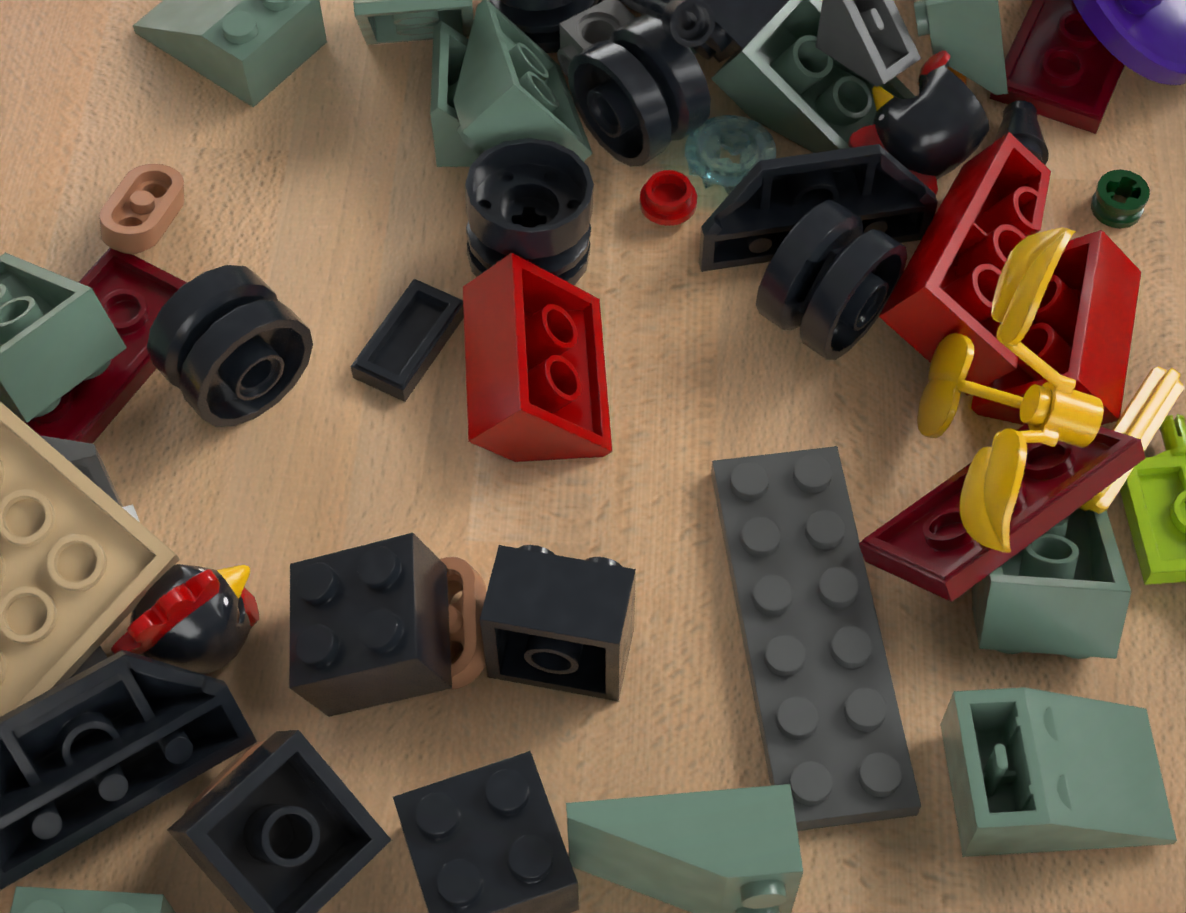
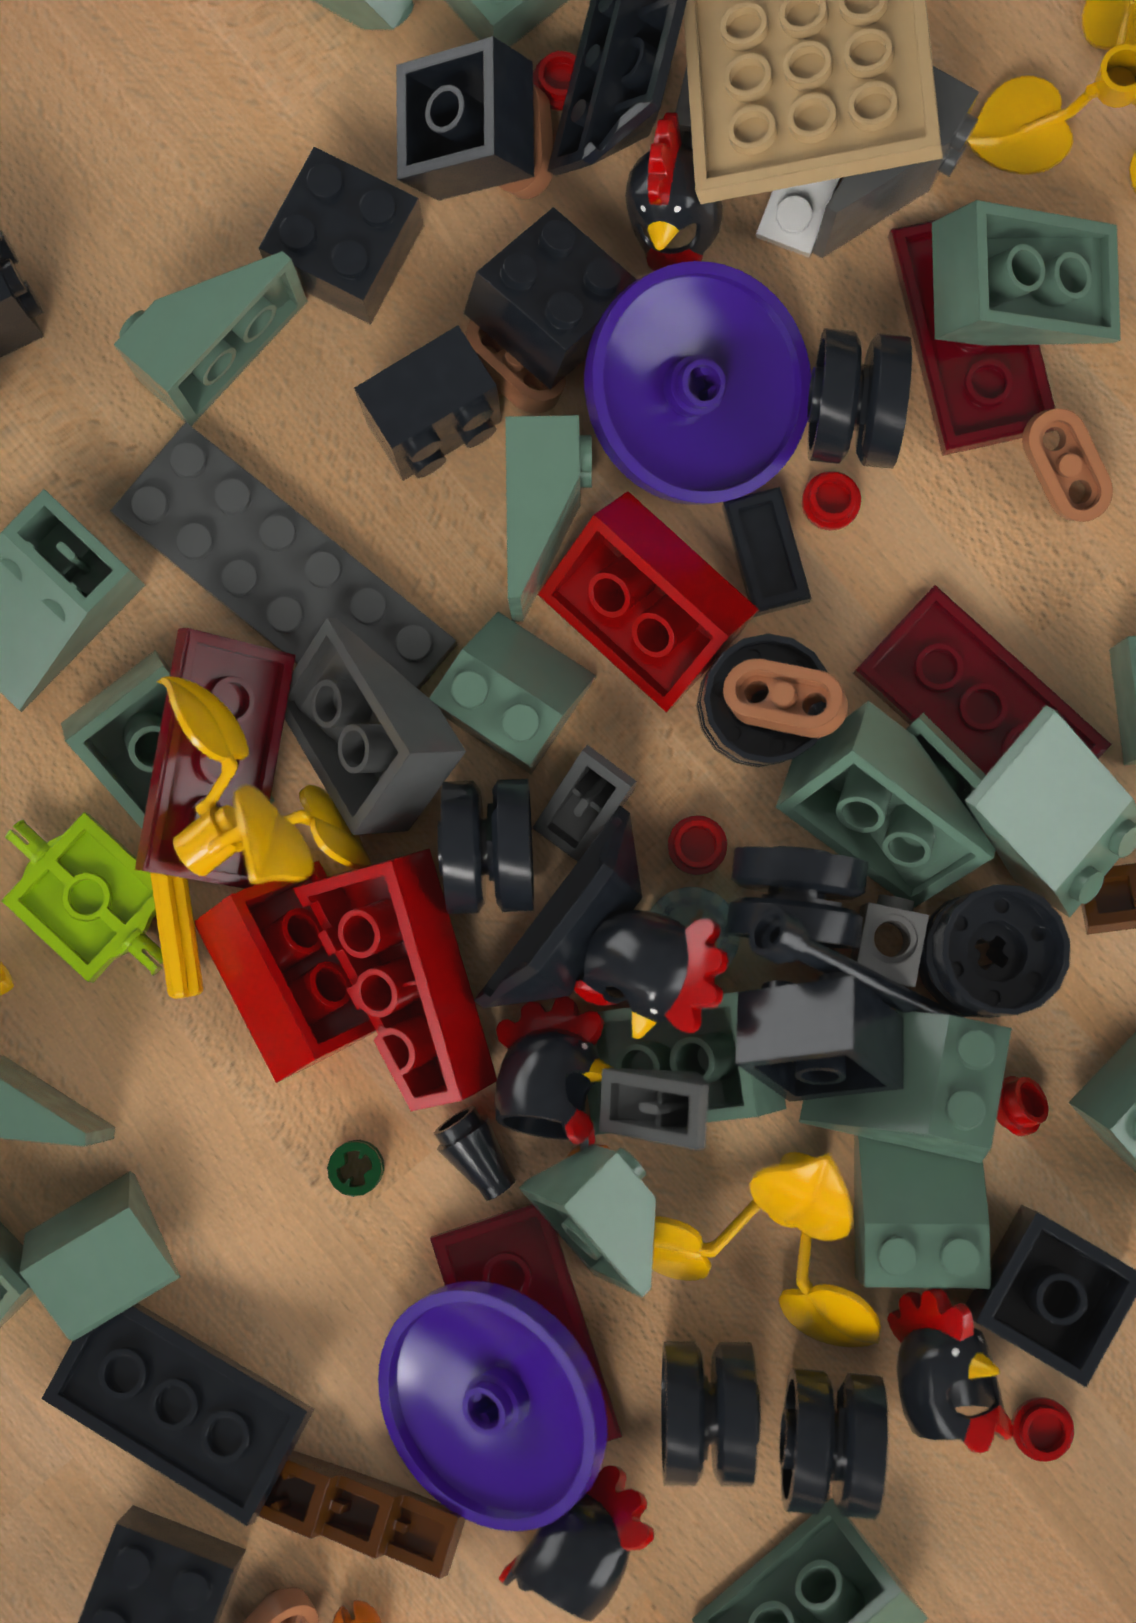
camera: 140 degrees right, 25 degrees up
none -> dark grey slope [285,618,466,835]
none -> sand green slope [429,612,596,774]
none -> sand green slope [505,415,592,622]
none -> dark grey slope [532,745,637,862]
none -> red plate [533,51,576,111]
none -> black piece [574,909,729,1039]
none -> dark purple dish [584,261,811,505]
none -> nougat plate [723,659,848,738]
none -> red plate [802,471,861,531]
none -> dark red tile [853,585,1112,775]

